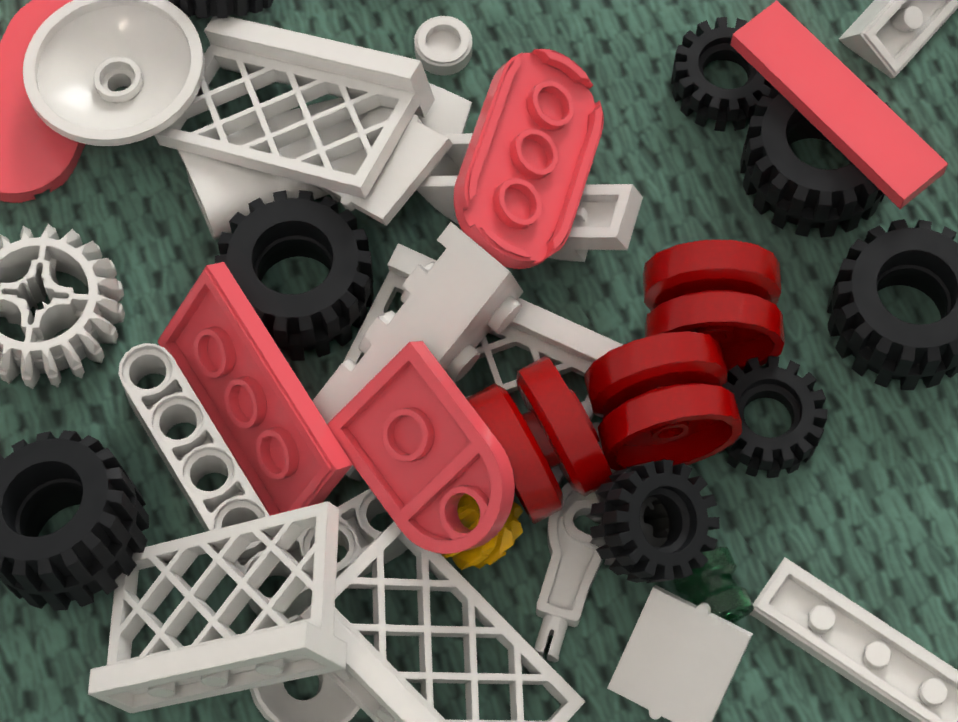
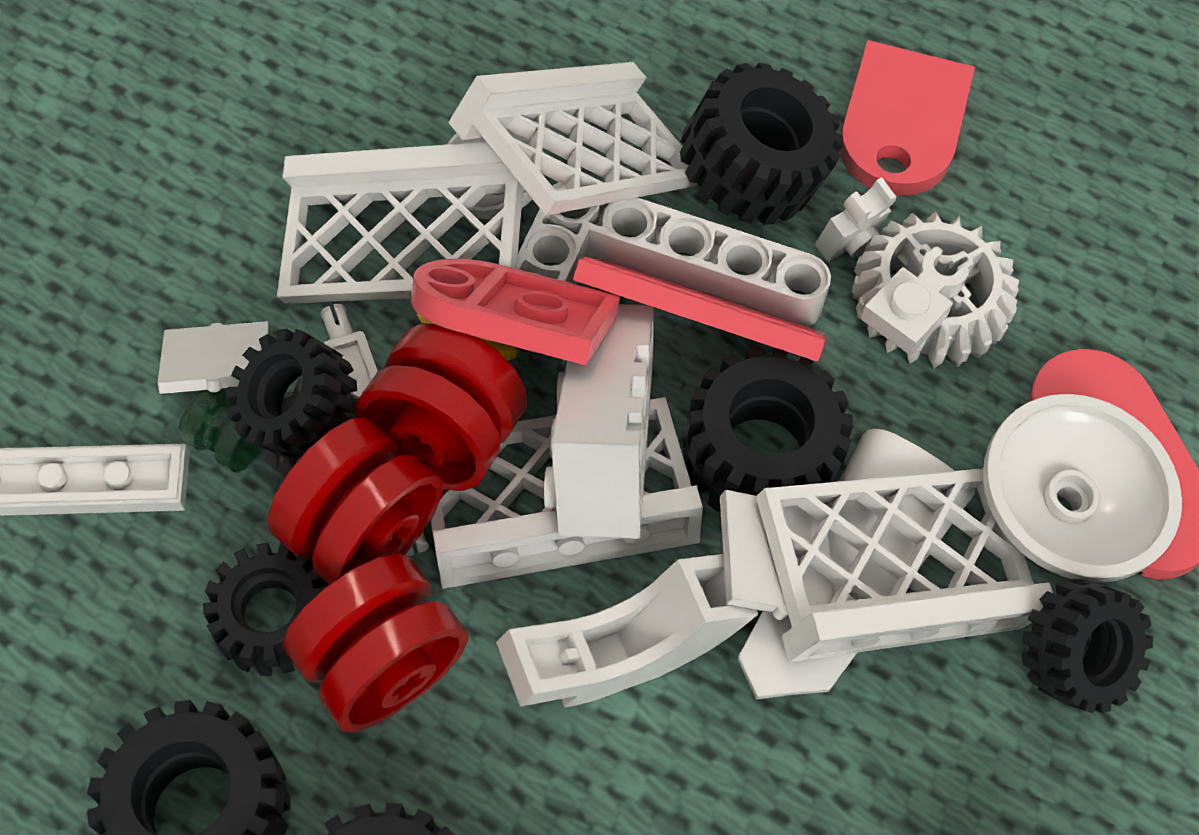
camera: 140 degrees right, 5 degrees down
white tile [414,16,472,75] -> none
coral tile [454,49,604,269] -> none
none -> white plate [815,177,897,262]
none -> white plate [860,246,969,356]

